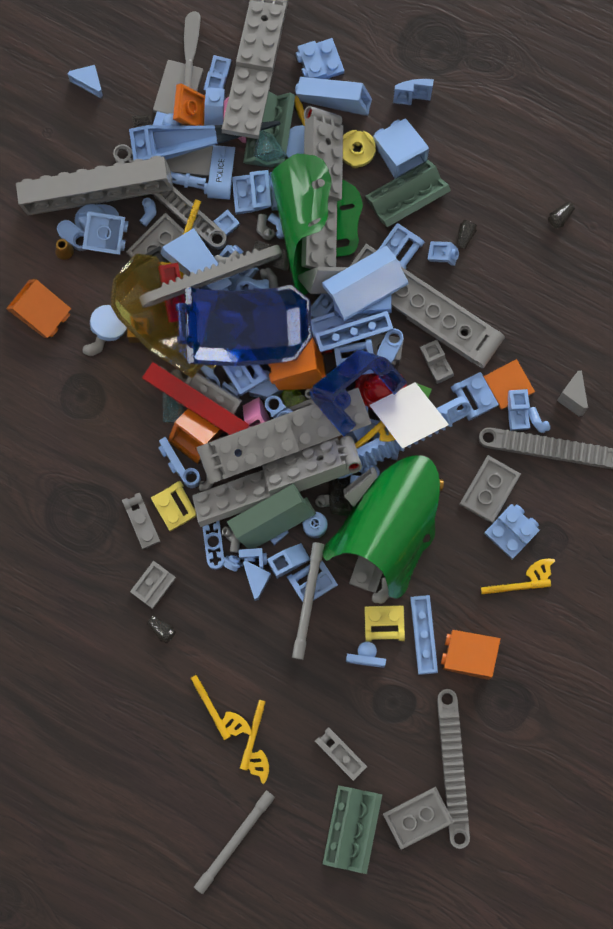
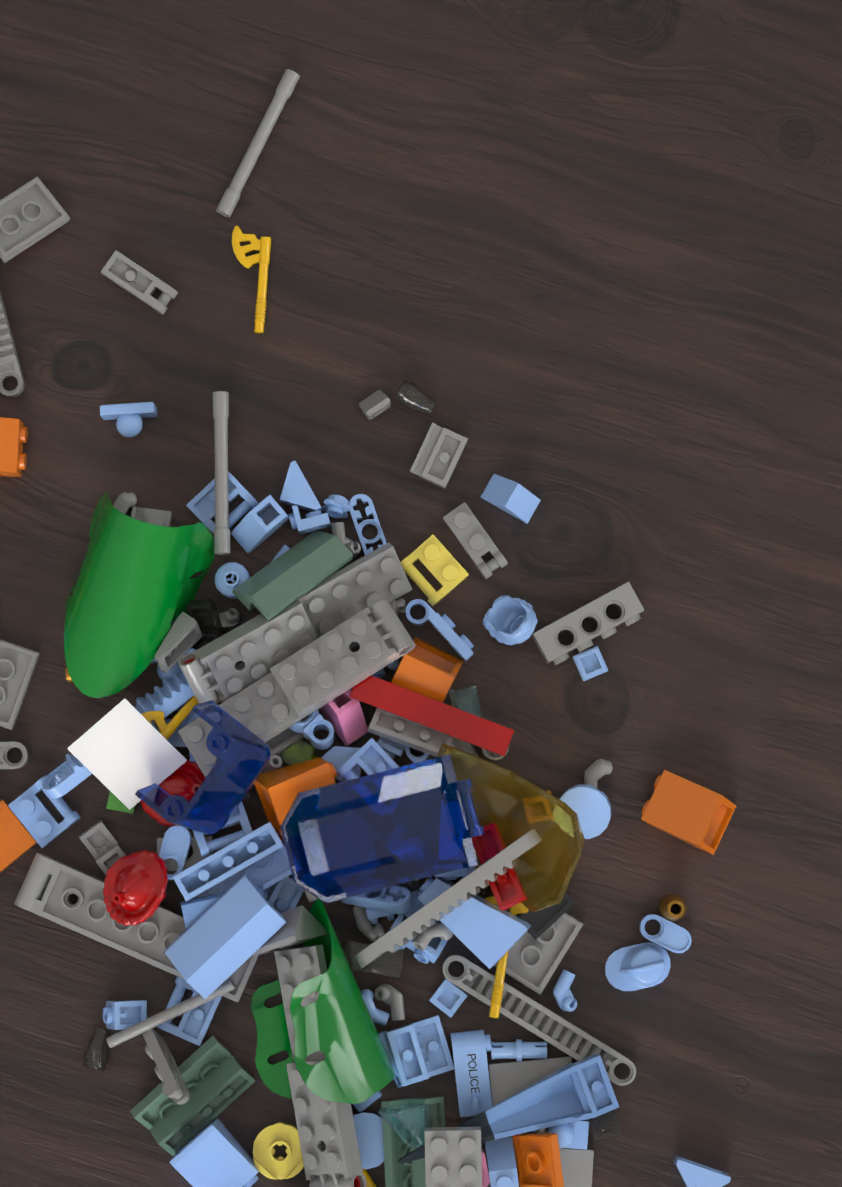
camera: 170 degrees right, 5 degrees up
light grey brick [16,156,173,216] -> none
light blue plate [82,211,128,255] -> none
yellow piece [191,675,252,740] -> none
sand green slope [322,785,382,874] -> none
light yellow plate [365,606,405,642] -> none
light blue tile [410,595,438,675] -> none
none -> red piece [103,850,168,926]
none -> light grey piece [106,979,236,1048]
none -> light grey plate [142,1029,190,1105]
none -> light grey slope [359,390,391,420]
none -> light blue slope [480,474,541,524]
none -> light blue hair [483,595,538,645]
none -> light grey brick [532,582,644,666]
none -> light blue tile [572,646,608,682]

